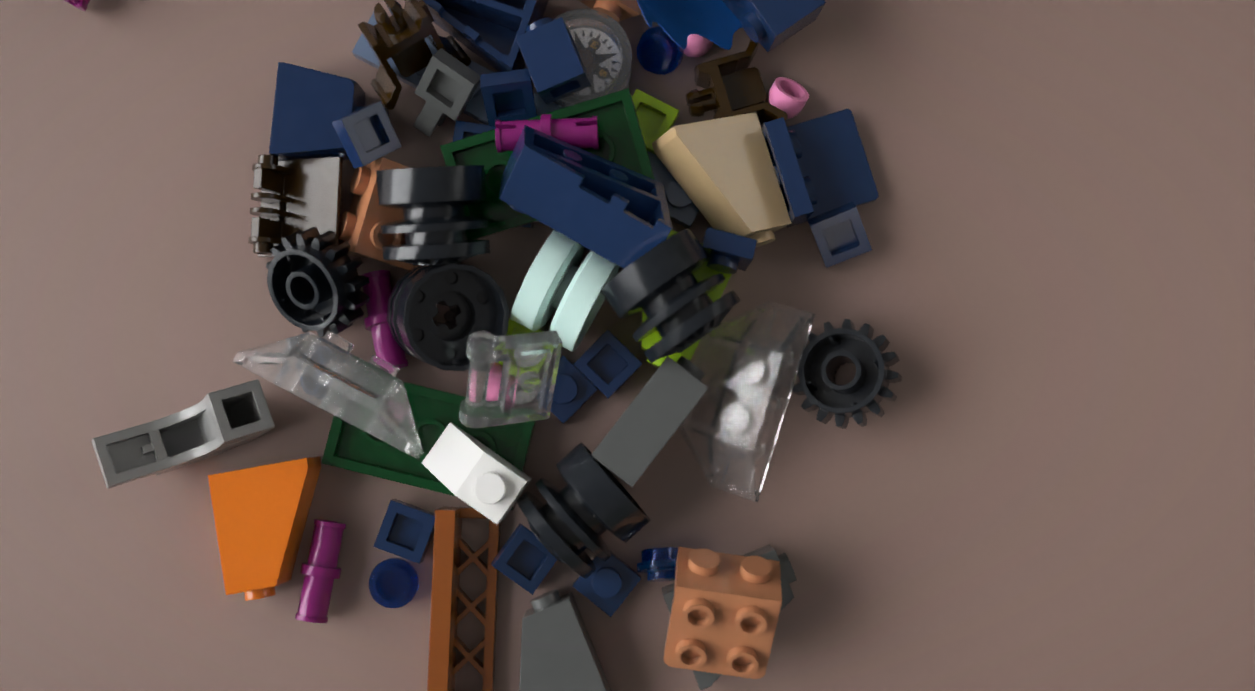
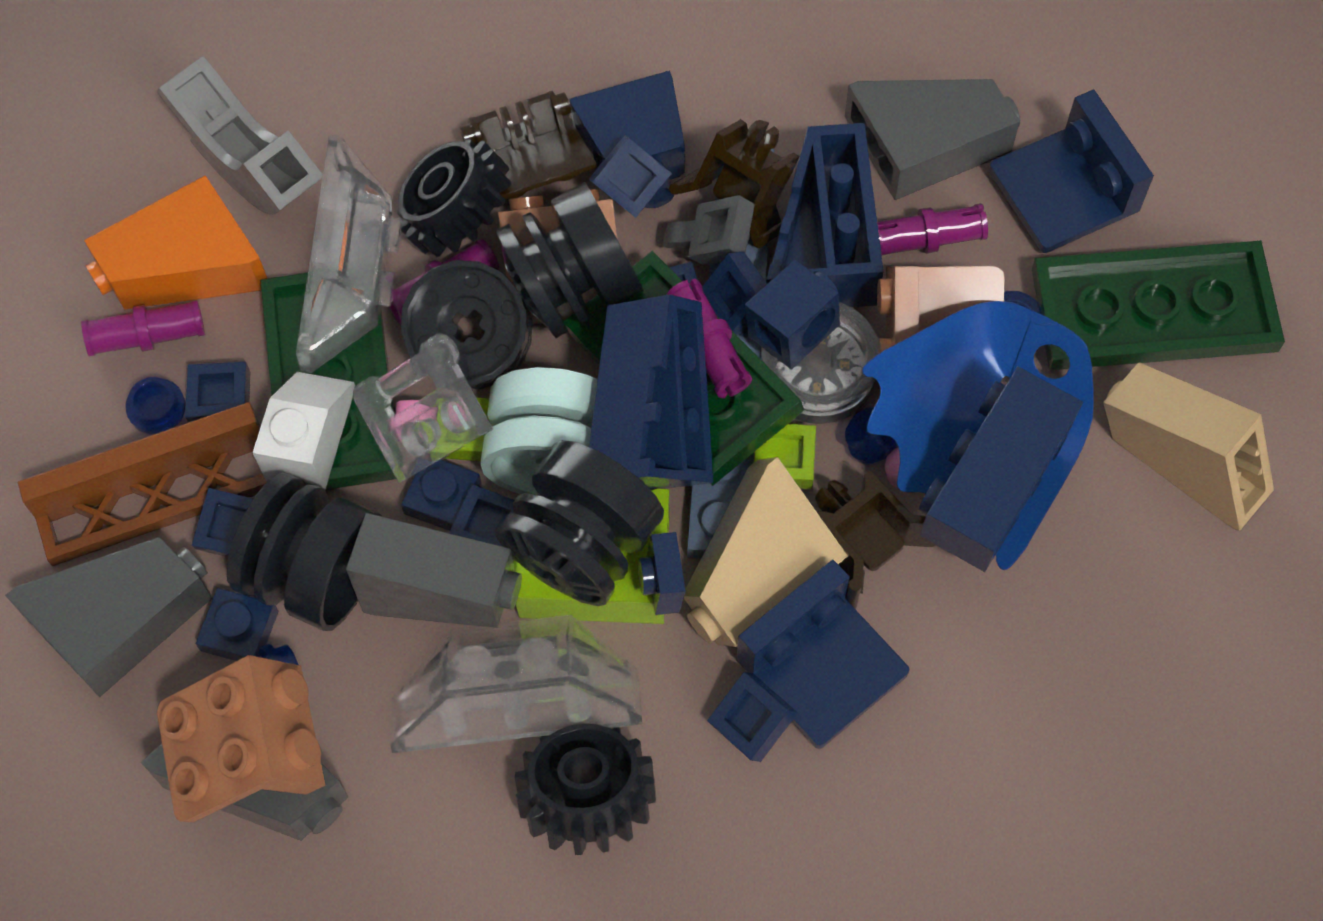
camera: 65 degrees right, 20 degrees down
bright pink hinge [766,77,809,119] -> none

